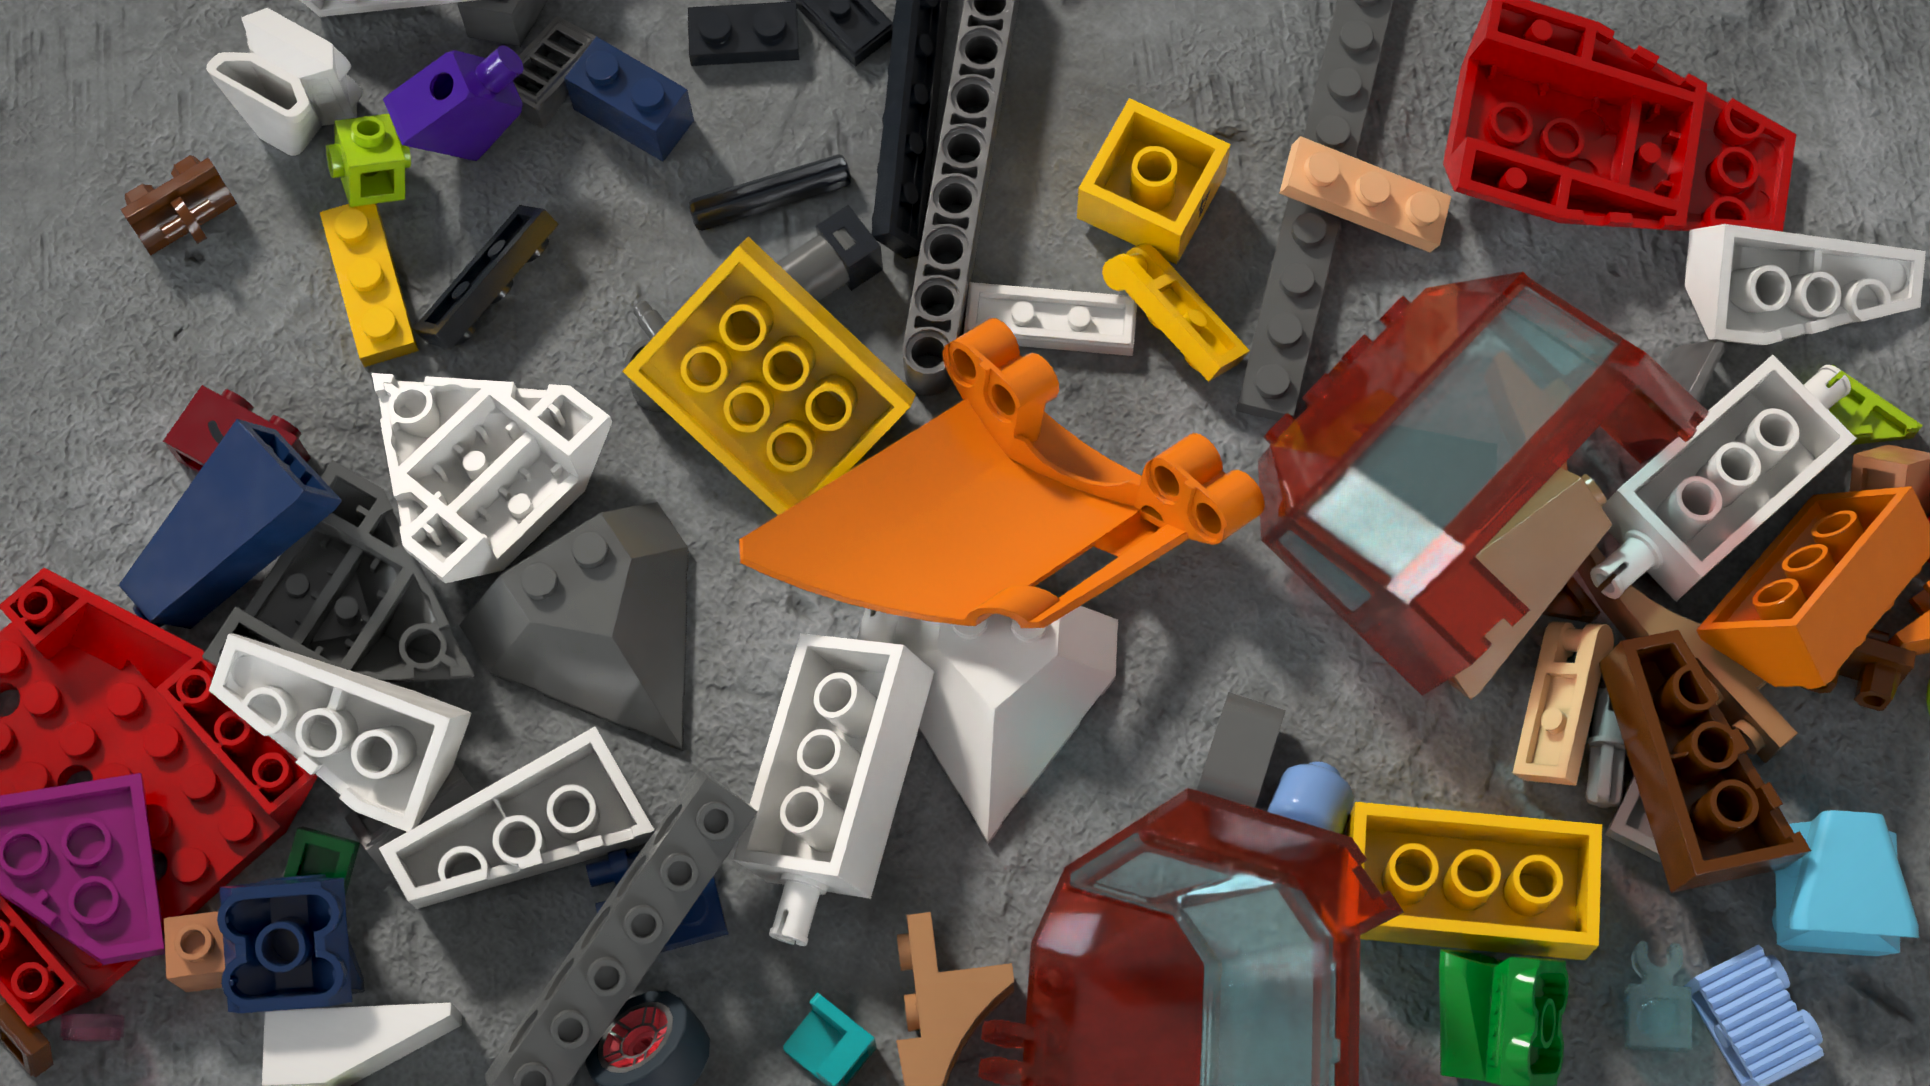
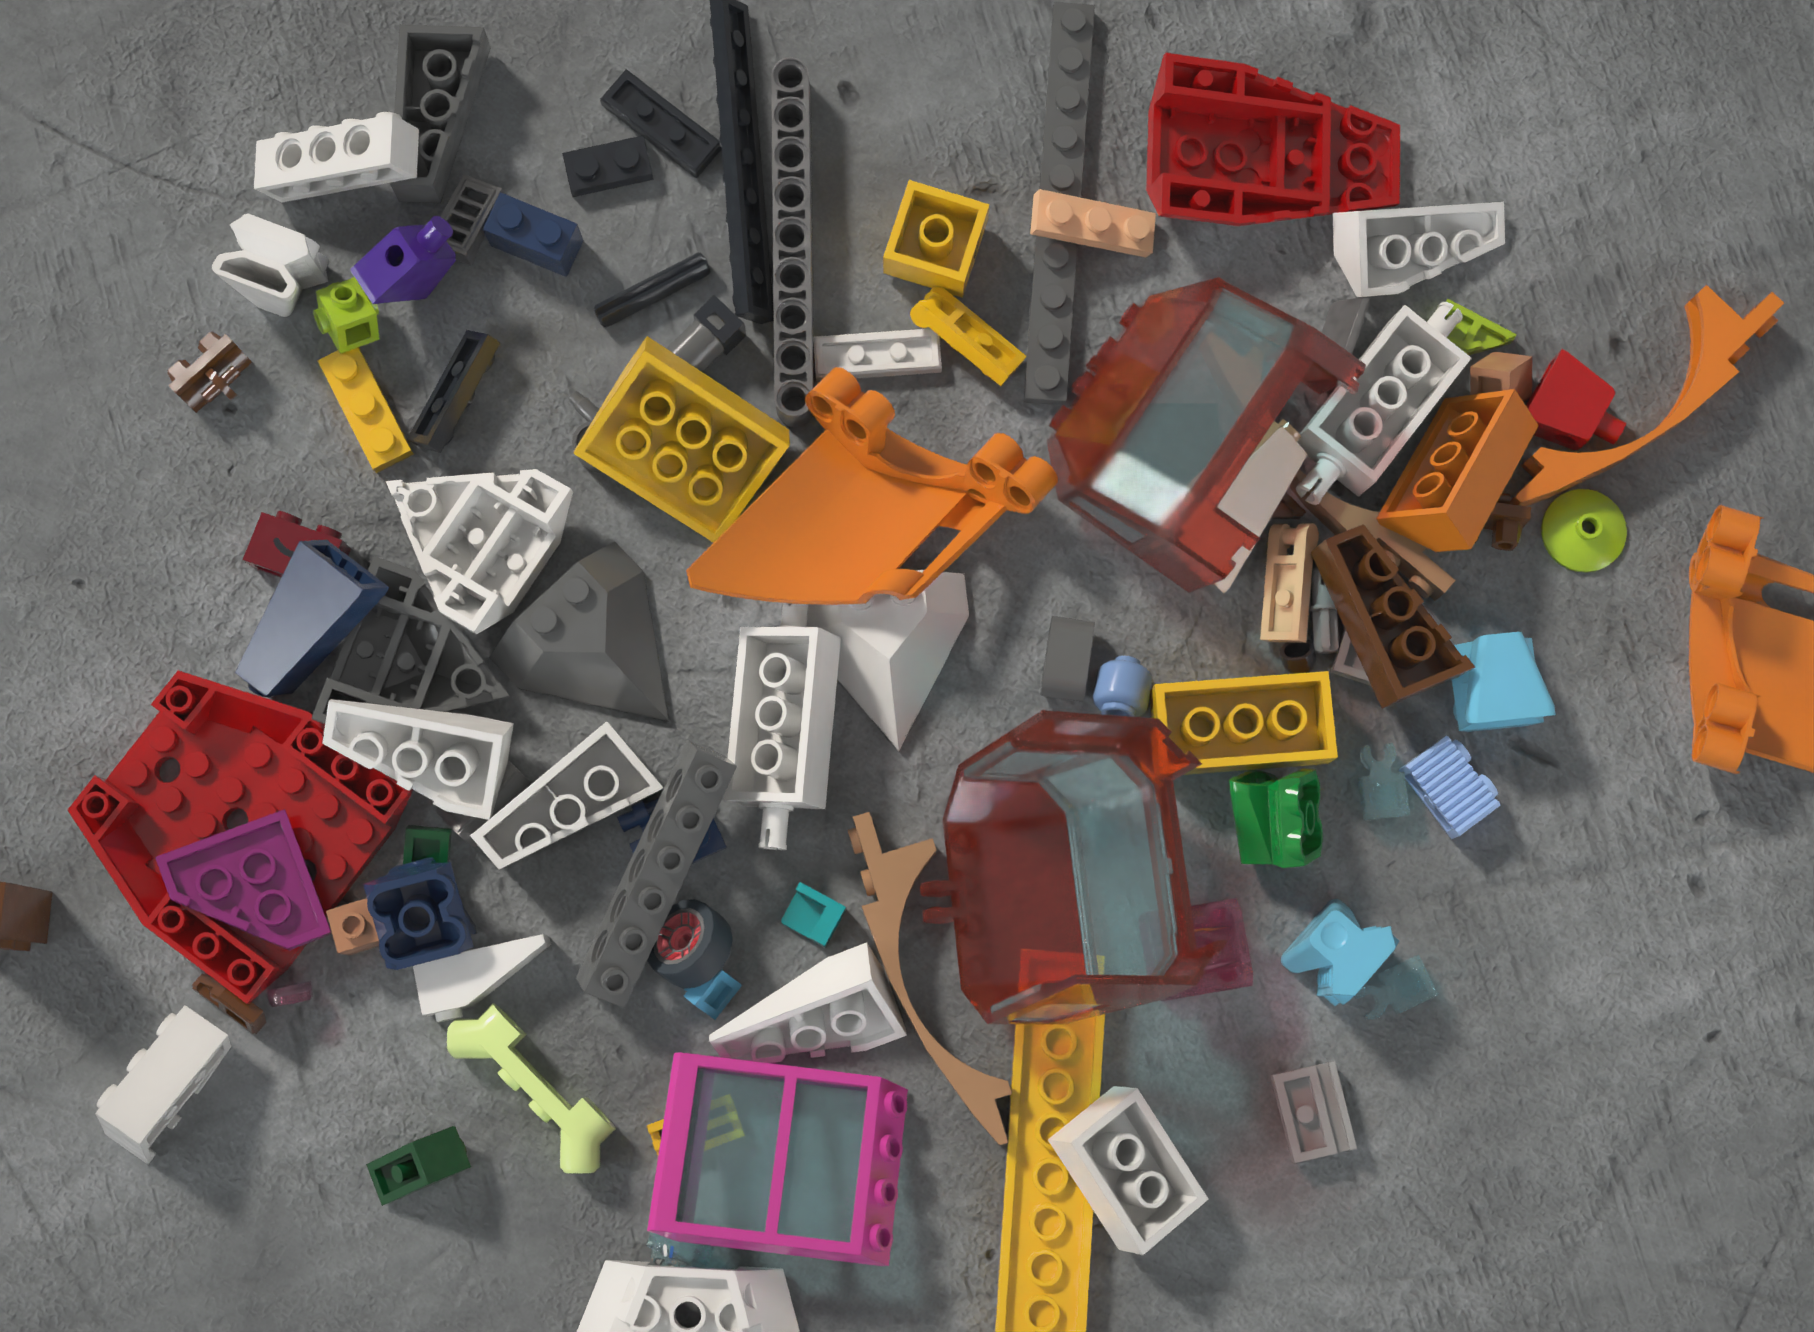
camera: 15 degrees left, 10 degrees up
none -> black hinge [1280,639,1316,674]

